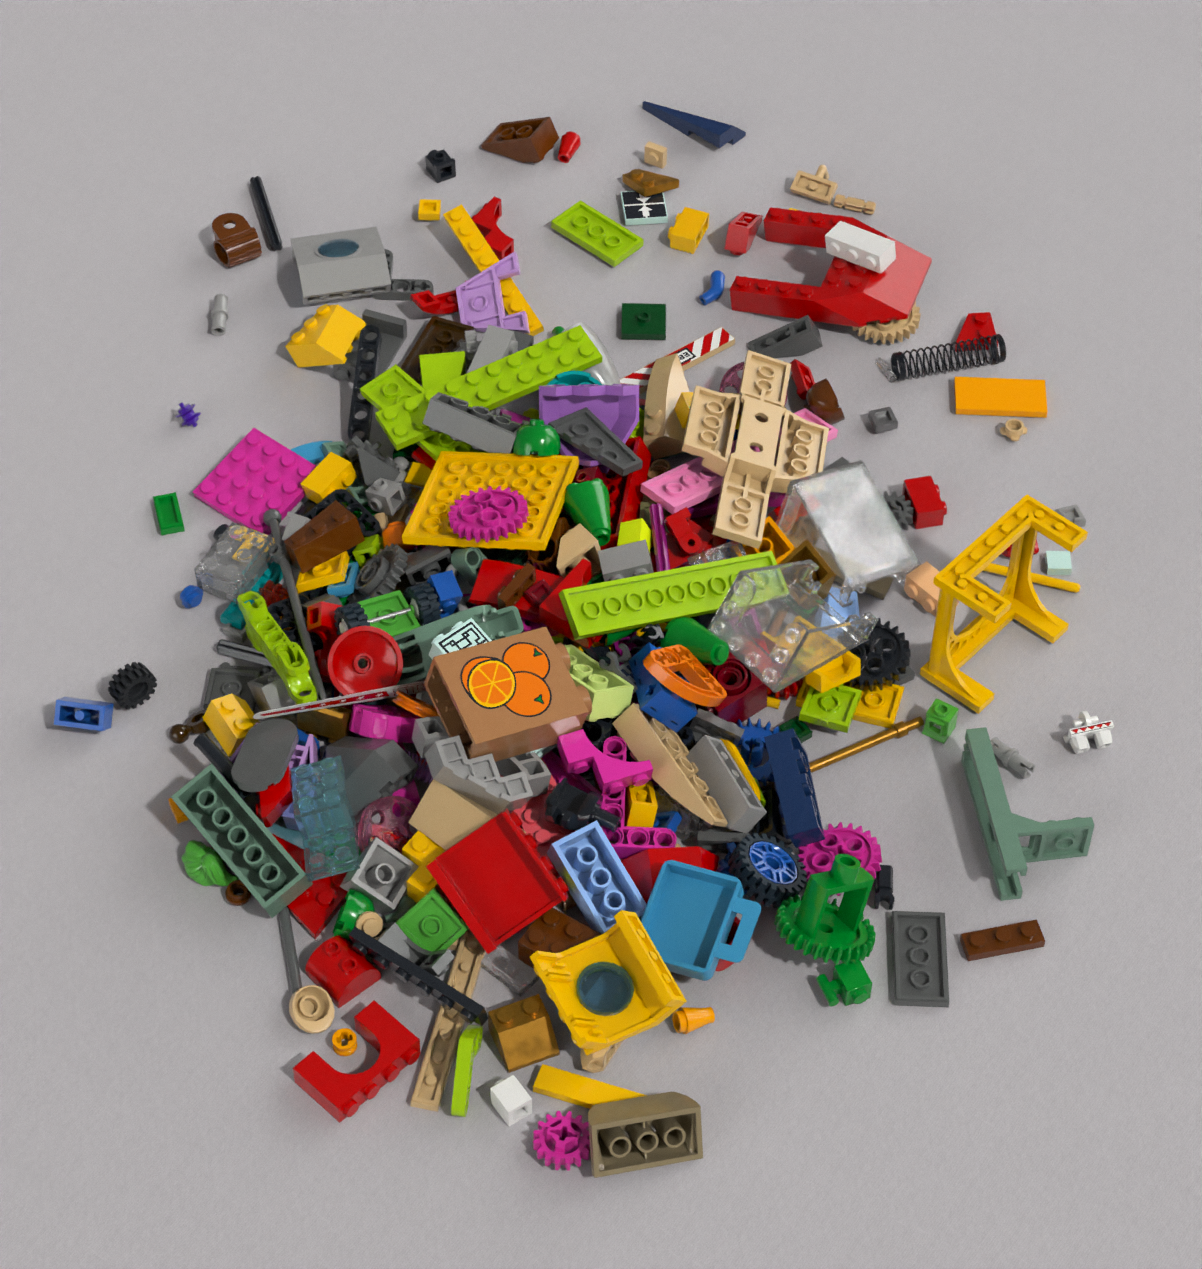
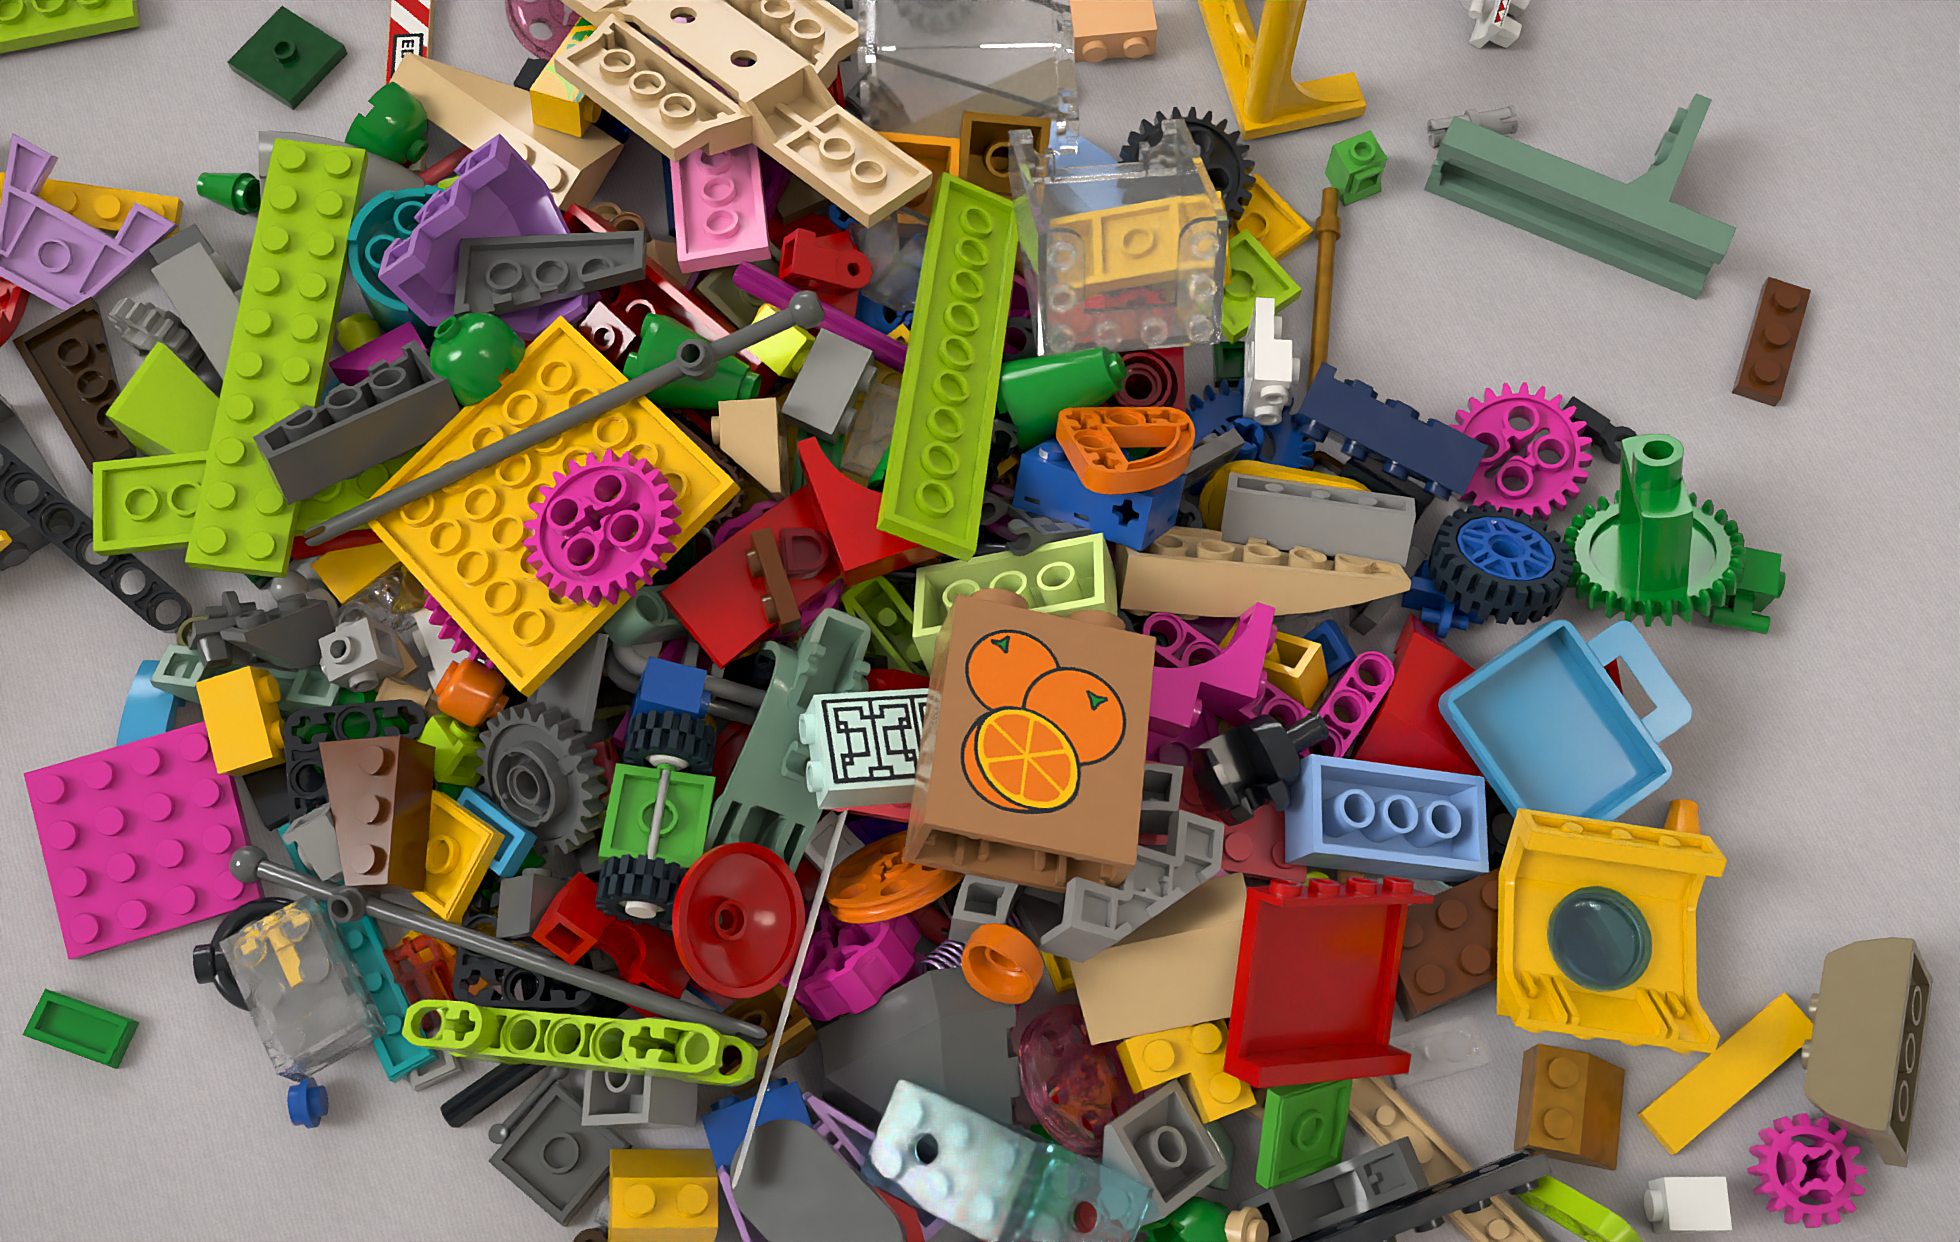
camera: 55 degrees left, 20 degrees up
dark grey tile [891,911,949,1008] -> none
none -> dark grey bar [303,290,825,546]
none -> green cylinder [345,82,429,166]
none -> orange hat [961,923,1043,1004]
none -> white plate [1243,297,1300,425]

